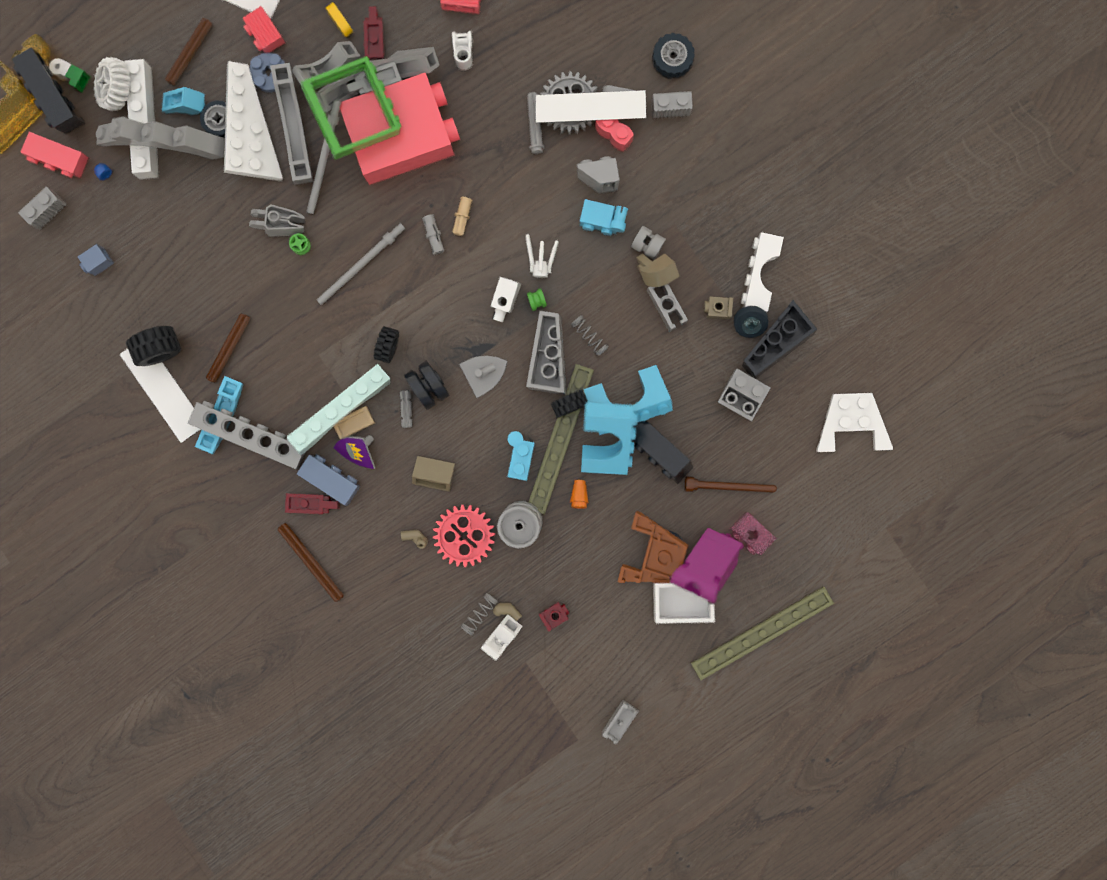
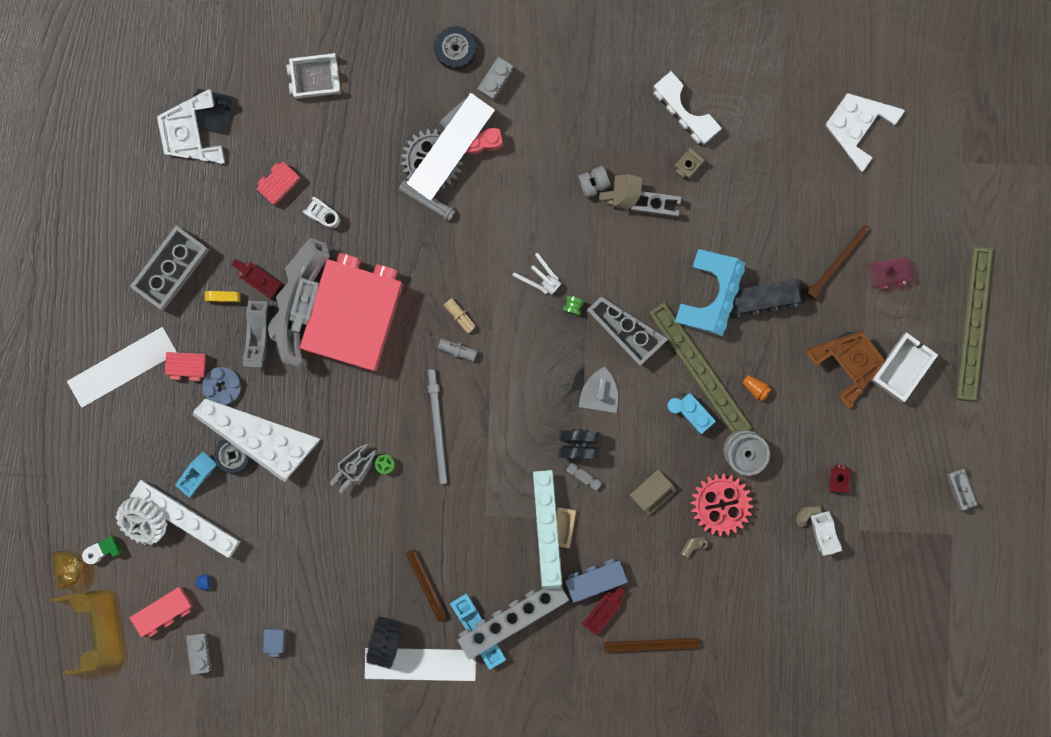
camera: 60 degrees left, 0 degrees up
black wedge [11,47,85,134] -> none
light grey arch [96,117,225,159] -> none
reddish brown axle [165,18,212,86] -> none
light grey arch [270,63,314,185] -> none
bright green window [301,56,402,160] -> none
light grey bar [307,99,342,214] -> none
dark purple shield [333,435,375,469] -> none
black tyre [373,326,399,363] -> none
light grey piece [461,593,498,635] -> none
white torso [491,277,521,322] -> none
black tyre [551,390,588,418] -> none
light grey piece [571,315,609,356] -> none
light grey slope [577,156,619,193] -> none
medium azure hinge [579,199,628,235] -> none
medium azure arch [581,403,637,475] -> none
magenta piece [670,528,744,604] -> none
light grey slope [718,369,770,421] -> none
black wheel [733,306,769,338] -> none
black wedge [742,300,817,379] -> none

